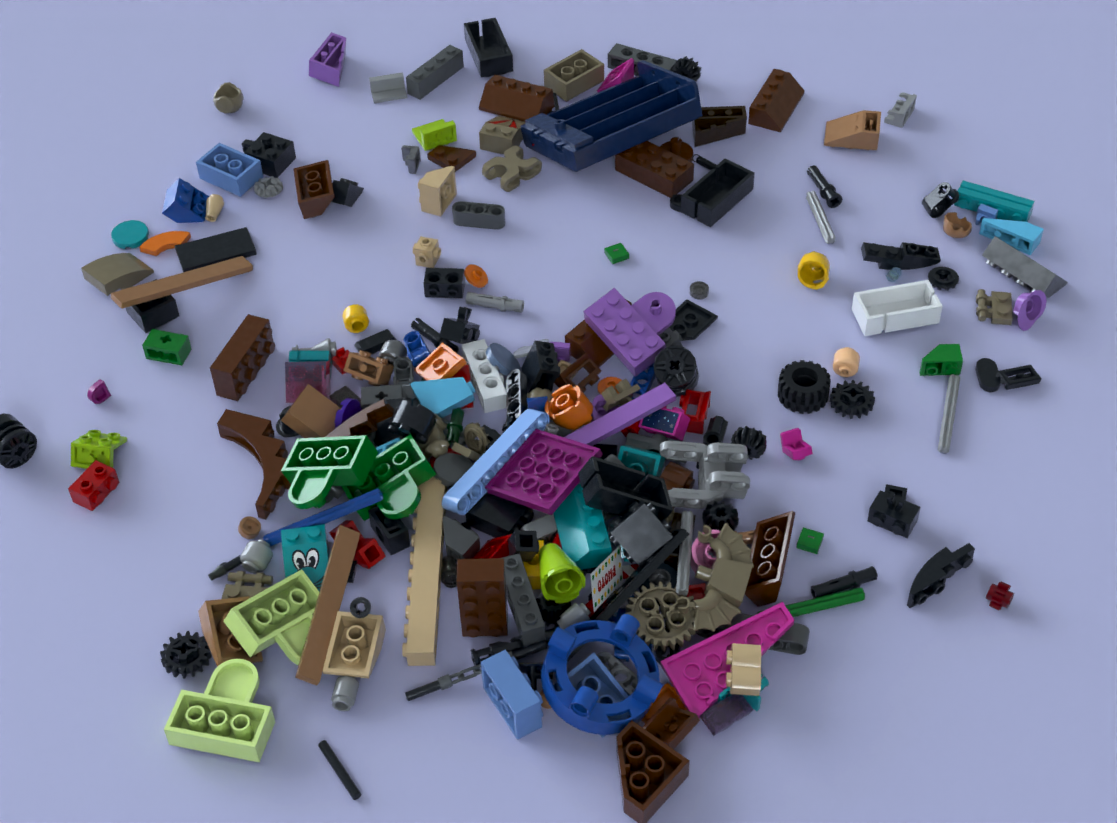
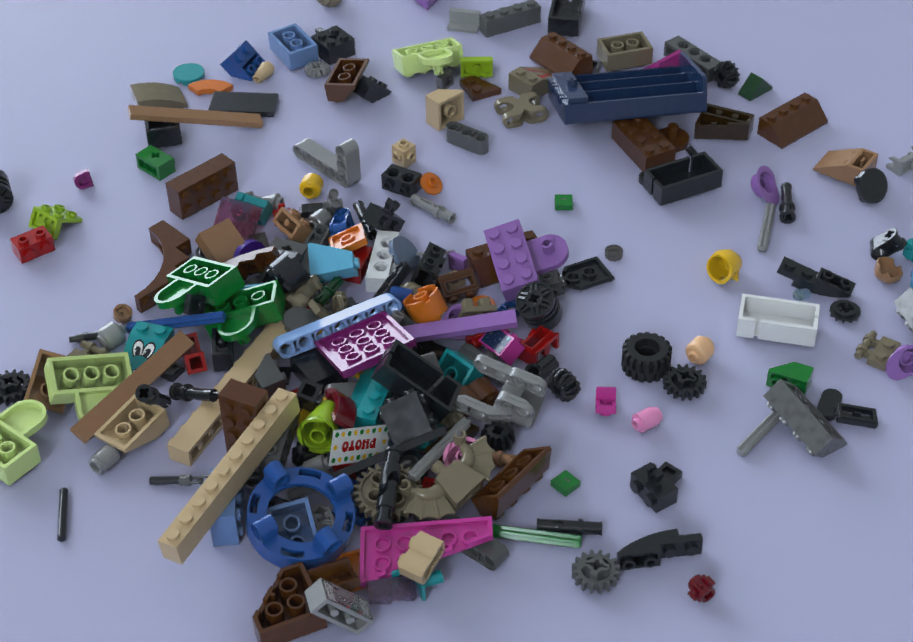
camera: 25 degrees right, 5 degrees down
none -> tan brick [158,388,300,565]
none -> black pin [169,383,219,402]
none -> black tile [183,294,206,314]
none -> light grey beam [293,138,361,188]
none -> light grey brick [304,578,374,635]
none -> flat silver plate [323,188,343,215]
none -> dark red slope [325,388,356,429]
none -> black piece [373,446,403,531]
none -> yellowish green brick [392,37,463,77]
none -> dark grey gear [572,550,620,594]
none -> bright pink brick [631,407,663,433]
none -> dark green slope [738,72,773,101]
none -> medium lavender piece [751,165,780,205]
none -> flat silver slope [763,379,848,458]
none -> black tile [854,168,888,203]

